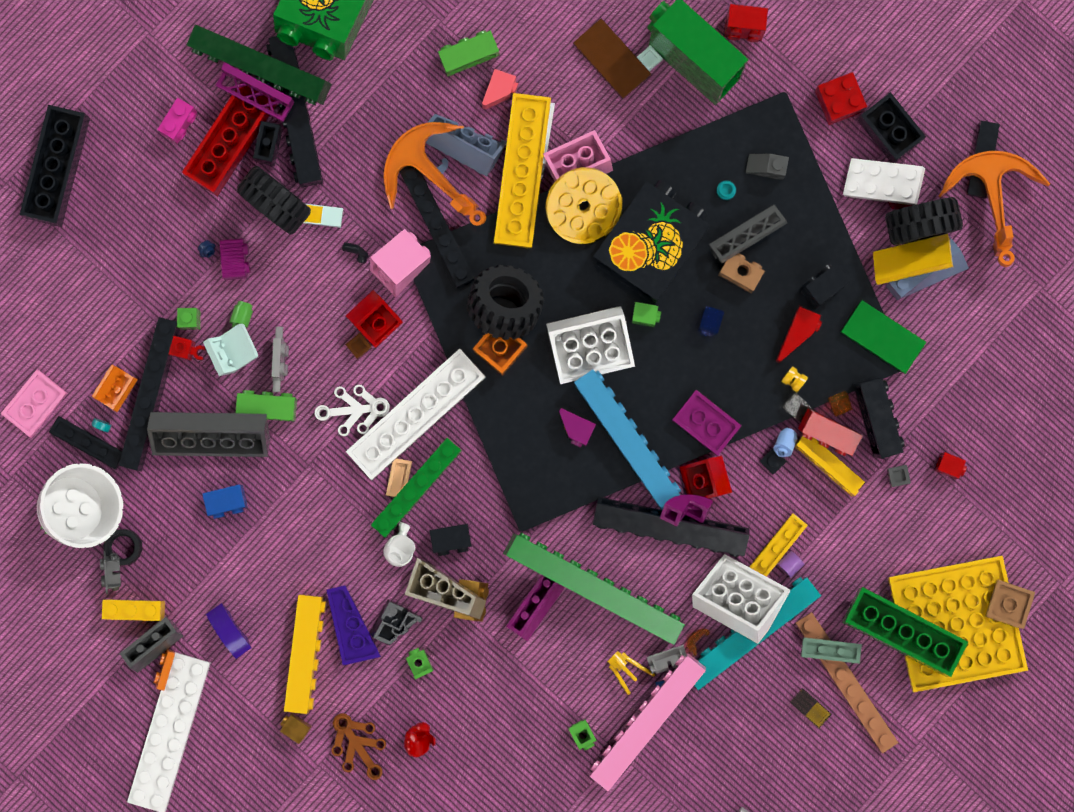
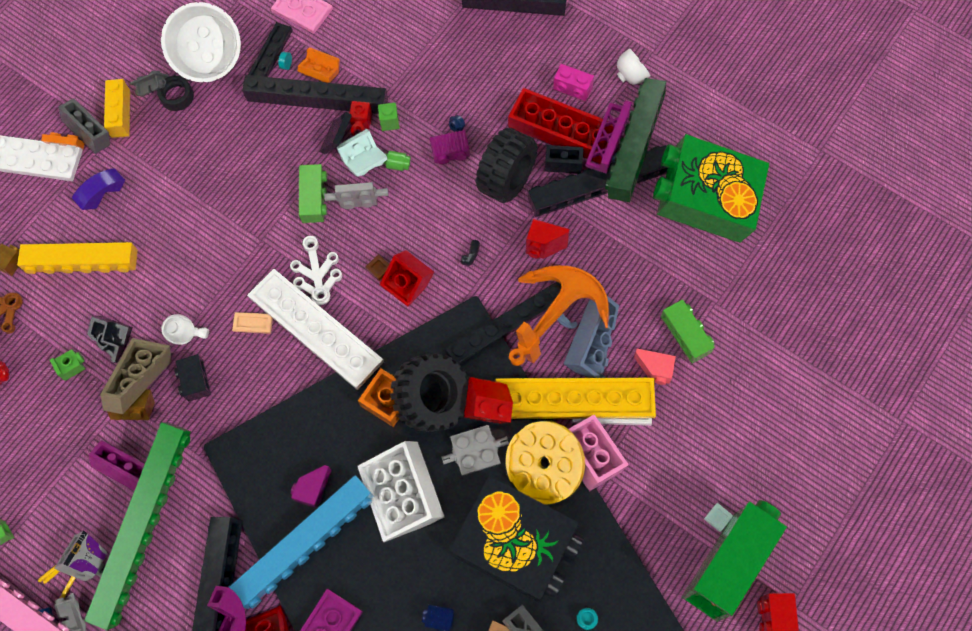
camera: 85 degrees right, 15 degrees down
dark grey brick [147,412,270,457] -> none
blue brick [202,484,248,519] -> none
light aqua tile [303,204,343,228] -> none
dark purple wing [326,585,381,665] -> none
bright pink slope [370,229,431,297] -> none
green brick [371,438,462,538] -> none
reddish brown tile [573,18,651,99] -> none
bright green brick [632,302,661,327] -> none
none -> torso [54,530,107,581]
none -> black tile [319,112,352,155]
none -> light grey plate [441,425,509,476]
none -> red slope [464,377,513,424]
none -> red slope [526,219,570,259]
none -> white cylinder [617,48,651,85]

